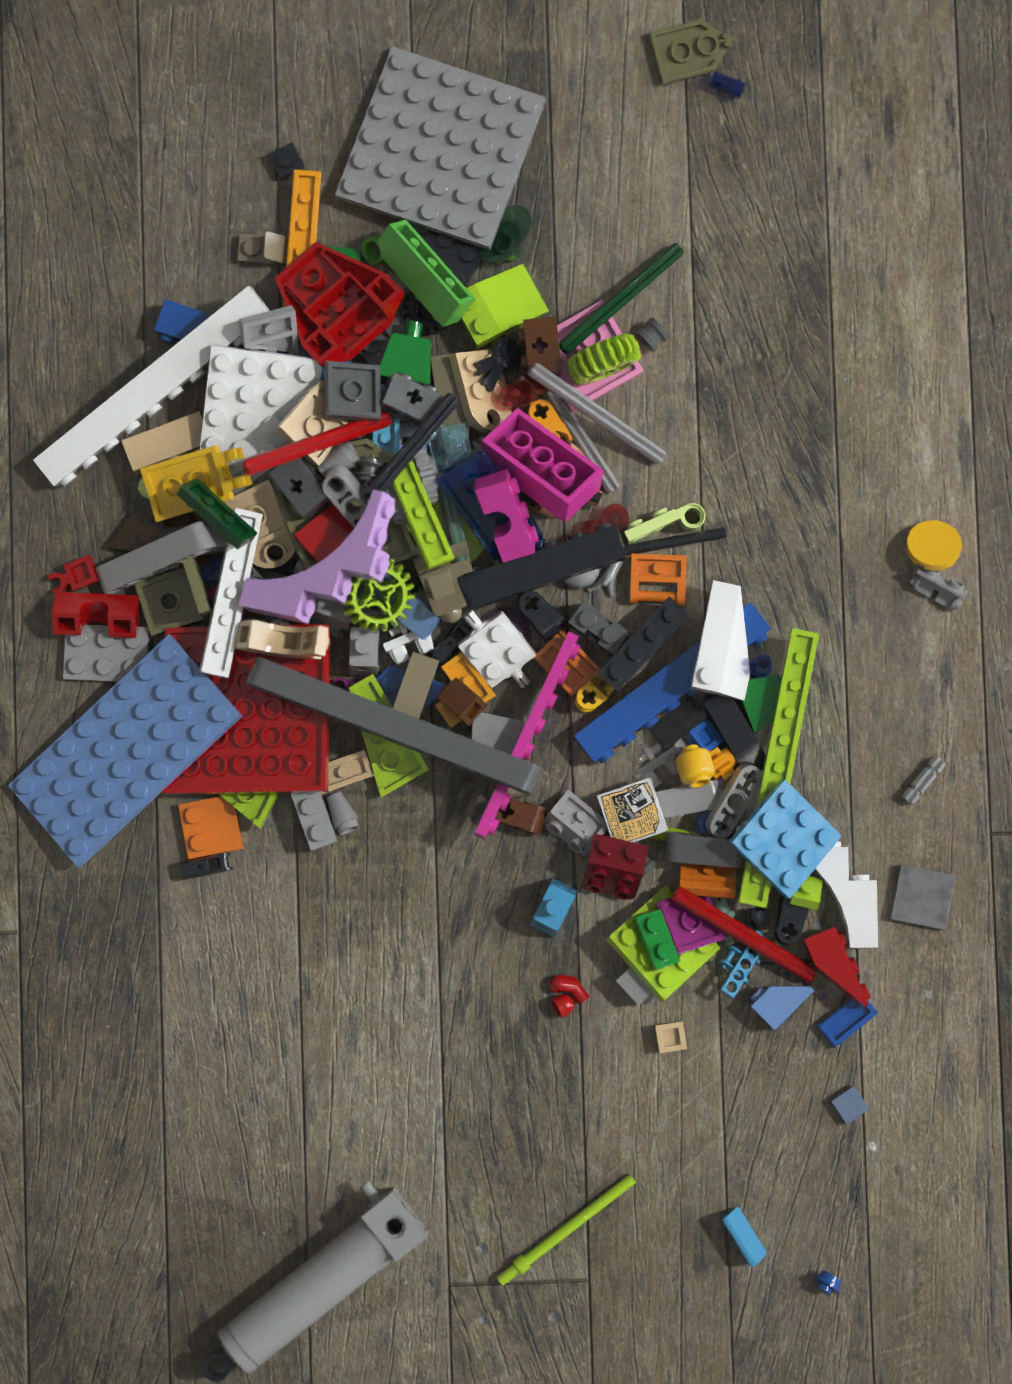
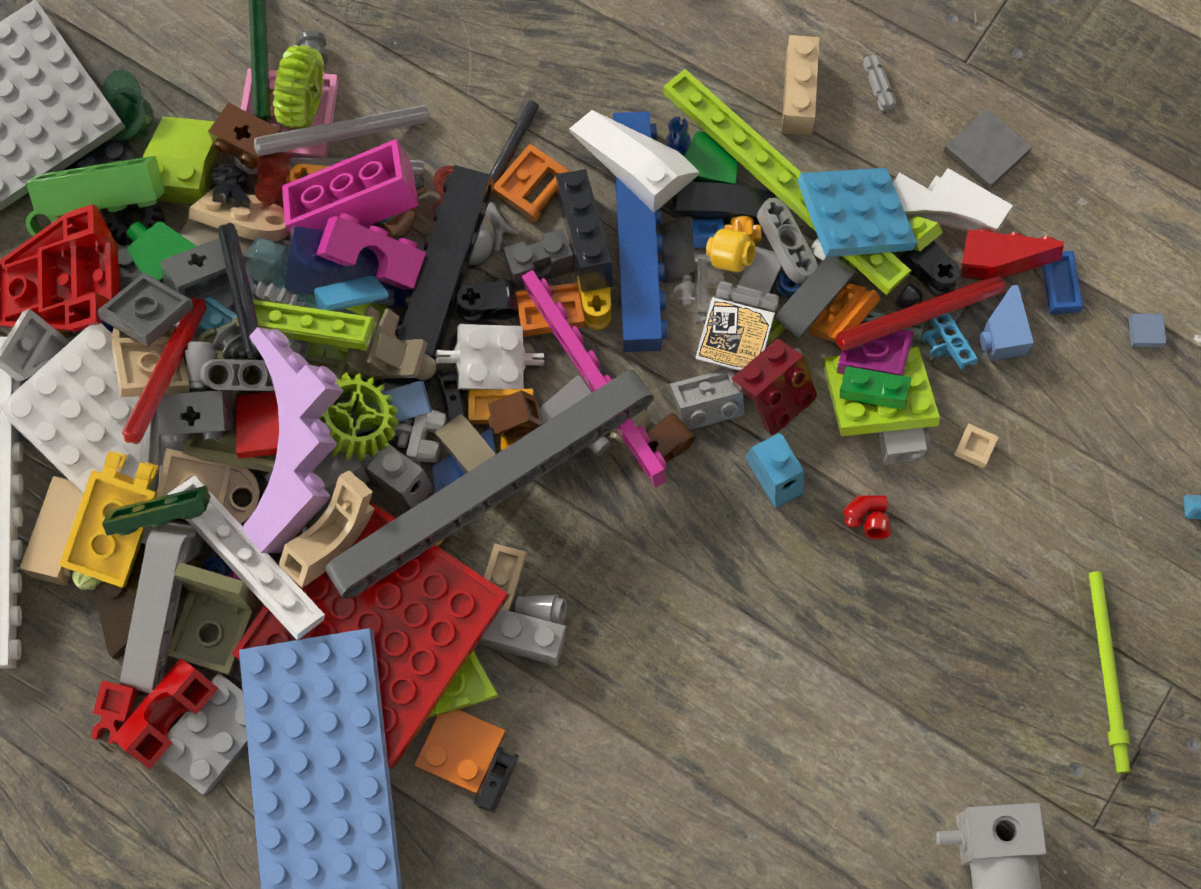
camera: 45 degrees left, 15 degrees down
lime wing [349,674,429,798] -> none
yellowish green plate [623,503,706,544] -> none
none -> dark azure slope [314,276,389,311]
none -> light grey axle [716,281,779,313]
none -> tan brick [781,35,820,136]

